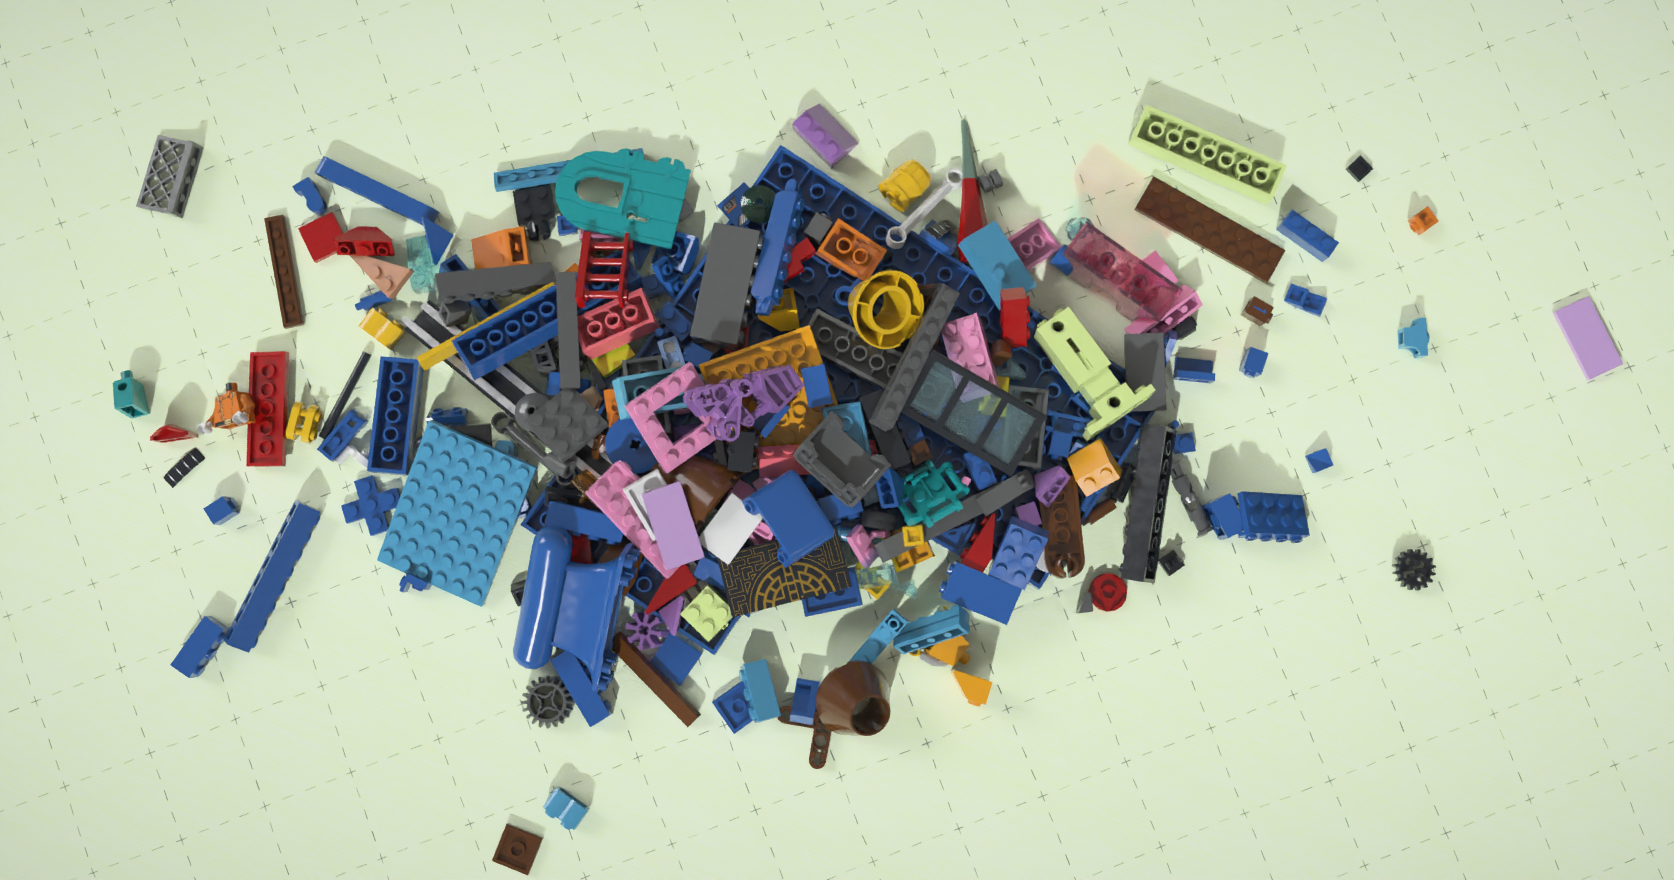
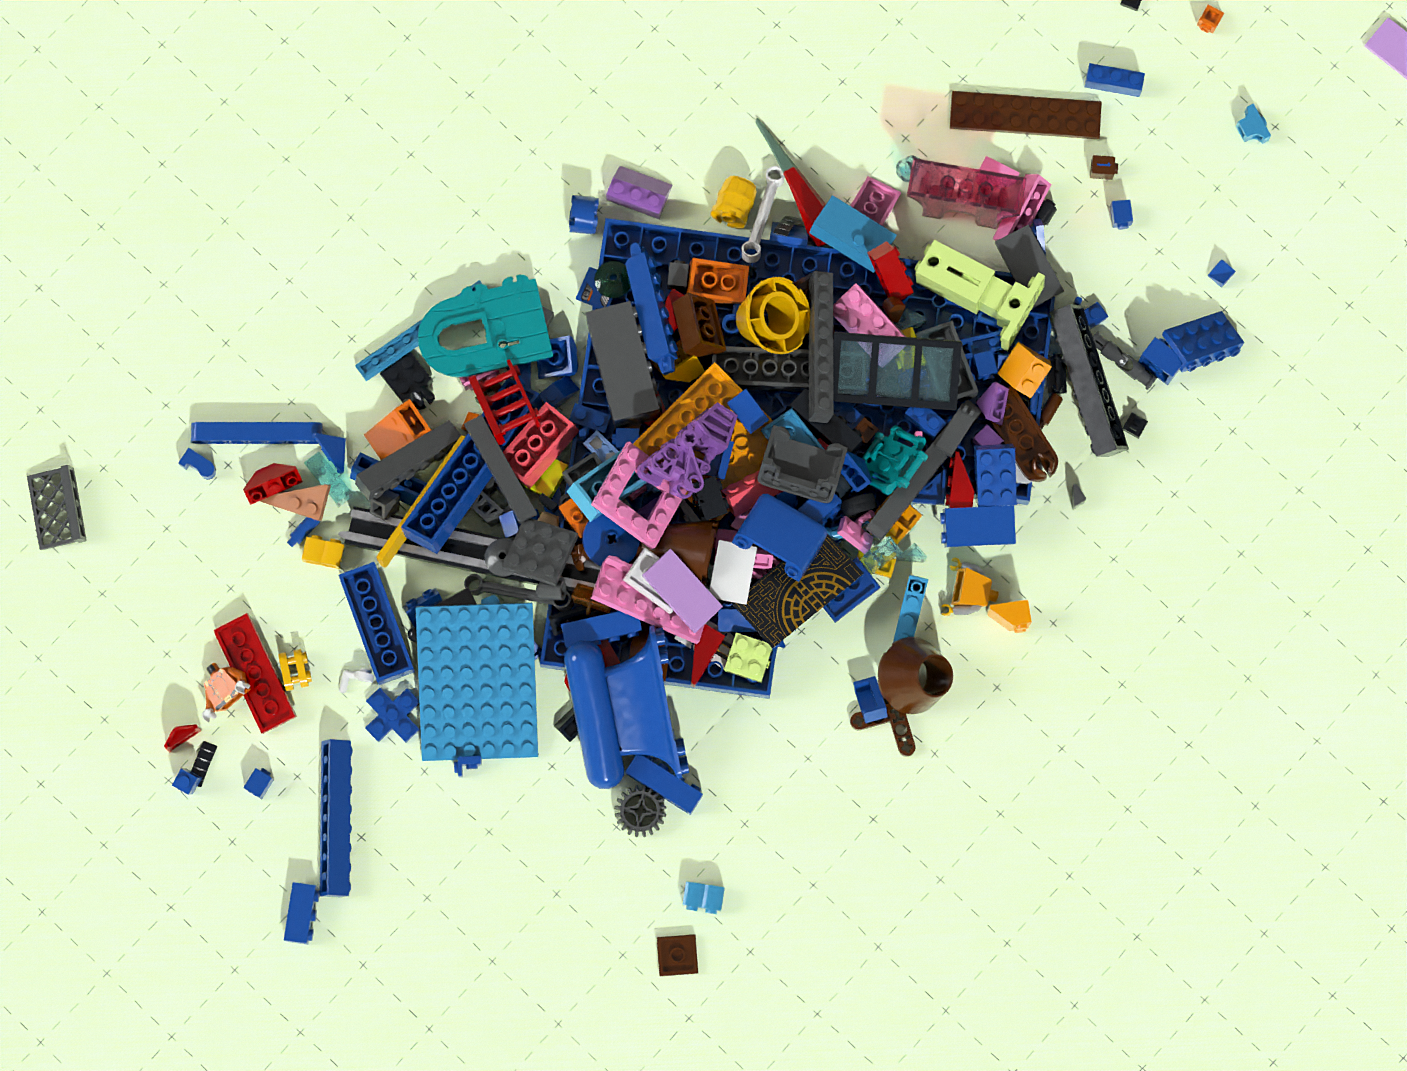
camera: 25 degrees left, 5 degrees down
teal torso [112,370,150,419] -> none
reddish brown tile [264,214,304,329] -> none
red tile [298,212,343,263] -> none
blue plate [317,409,368,462] -> none
black piece [318,351,372,439] -> none
blue plate [557,215,579,236] -> none
reddish brown tile [612,631,701,728] -> none
medium lavender gear [626,611,669,650] -> none
blue tile [650,633,702,686] -> none
blue slope [651,256,684,299] -> none
medium lavender slope [659,596,686,636] -> none
blue tile [712,681,754,734] -> none
dark azure brick [739,659,781,723] -> none
dark azure brick [893,605,970,654] -> none
yellow tile [902,525,925,547] -> none
dark grey wheel [978,169,1003,194] -> none
blue piece [1050,244,1083,277] -> none
red tile [1088,573,1127,612] -> none
yellowish green brick [1128,105,1287,205] -> none
blue panel [1173,357,1215,384] -> none
blue slope [1284,283,1328,317] -> none
black gear [1392,549,1436,591] -> none
none -> blue brick [171,768,202,795]
none -> blue brick [569,195,599,235]
none -> reddish brown slope [672,292,726,357]

